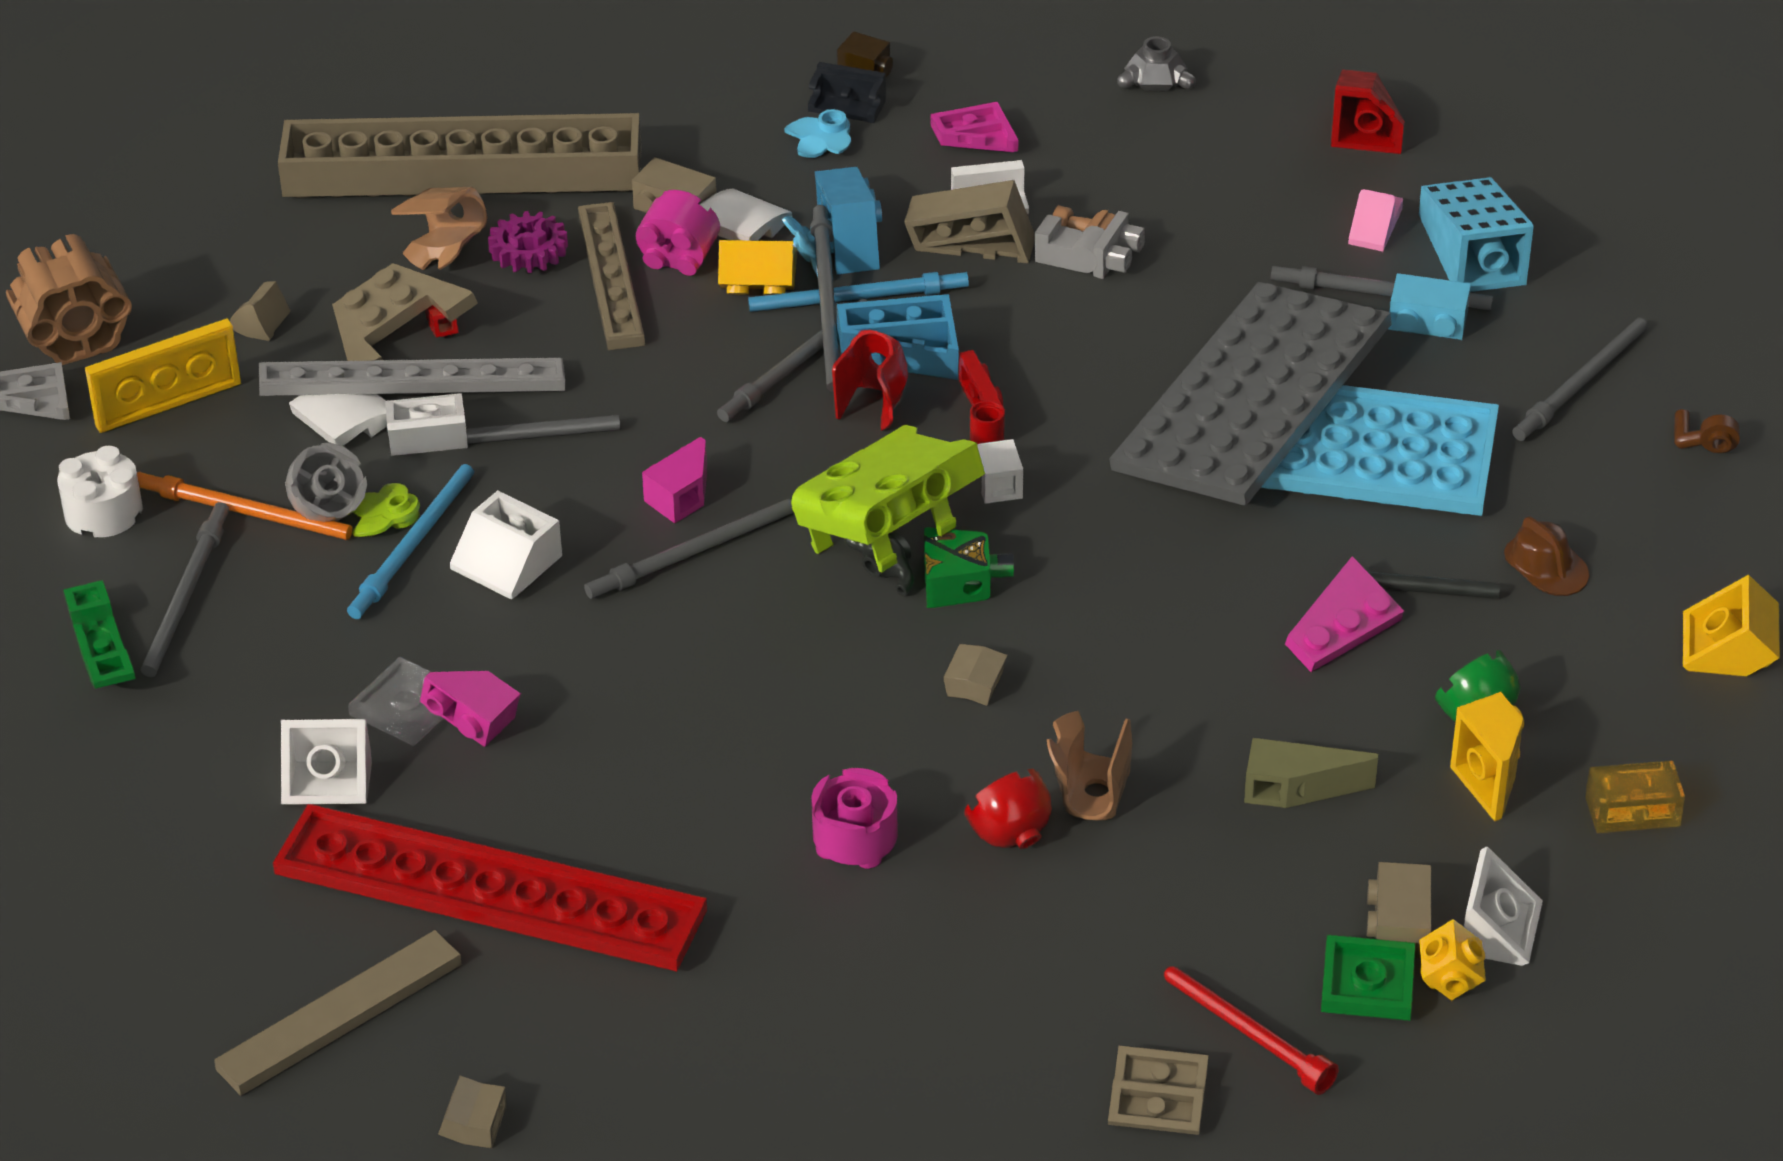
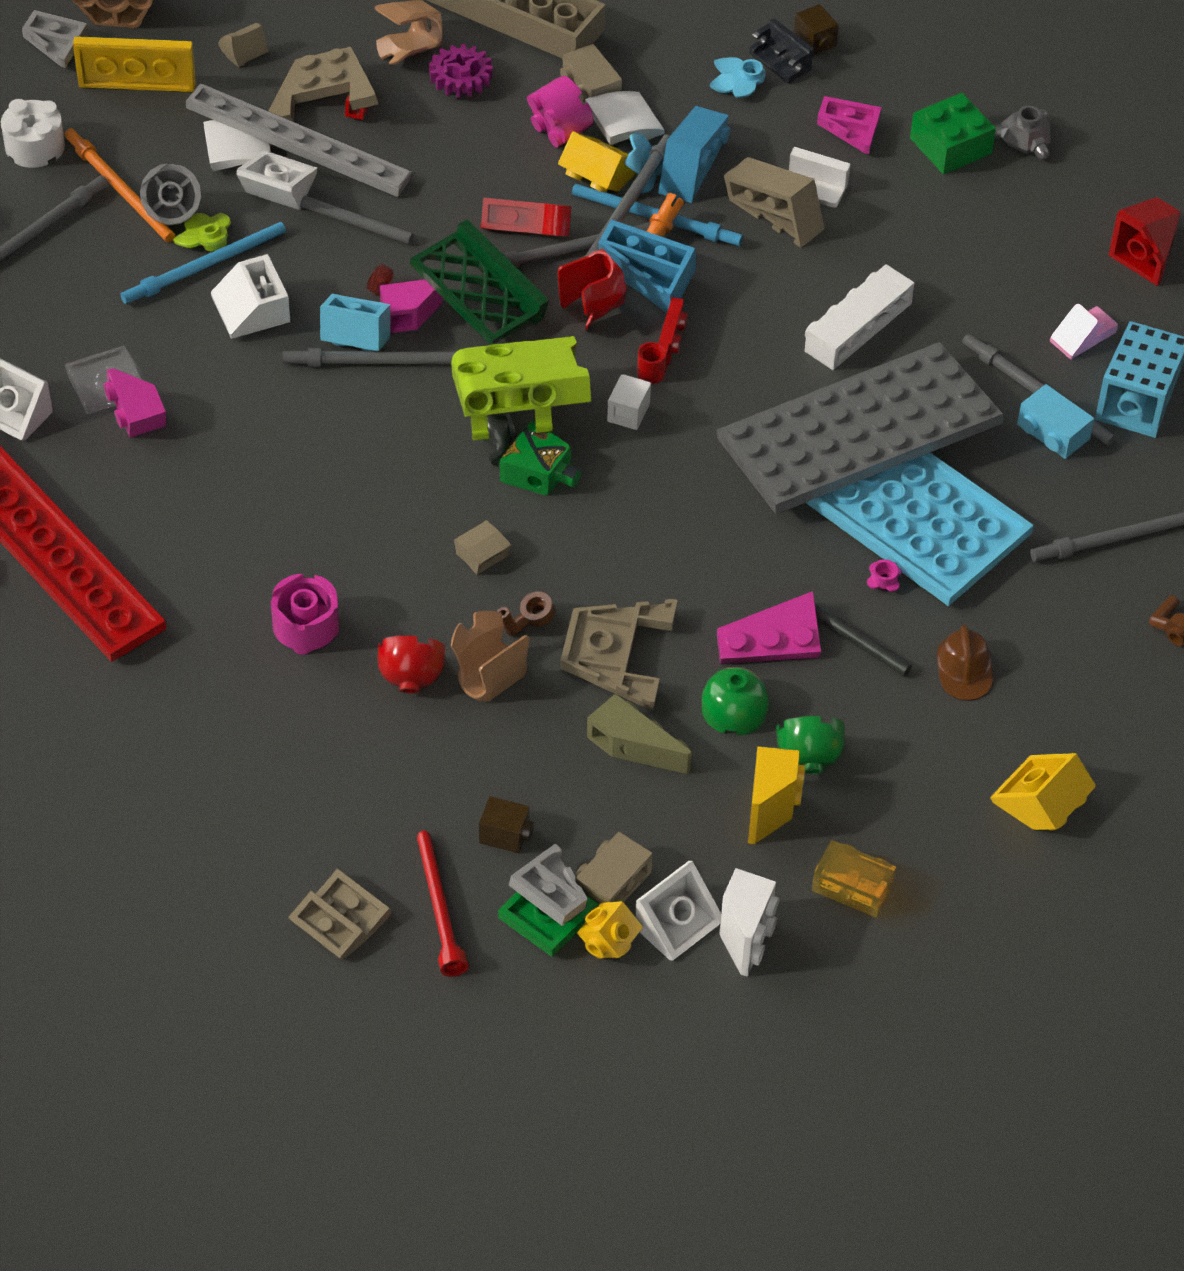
camera: 30 degrees right, 10 degrees up
dark tan tile [578,202,645,350] -> none
light grey hips [1035,205,1145,279] -> none
none -> medium azure brick [320,294,390,351]
none -> clear red tile [366,264,394,296]
none -> dark green fence [409,219,549,345]
none -> dark brown brick [479,796,534,853]
none -> red plate [481,198,572,237]
none -> reddish brown plate [497,591,555,636]
none -> light grey wing [509,844,587,926]
none -> dark tan wing [560,599,678,710]
none -> orange pin [647,193,684,237]
none -> green cylinder [701,667,769,735]
none -> white slope [720,868,779,977]
none -> white brick [805,264,914,370]
none -> dark pink plate [867,559,902,592]
none -> green brick [910,92,996,175]

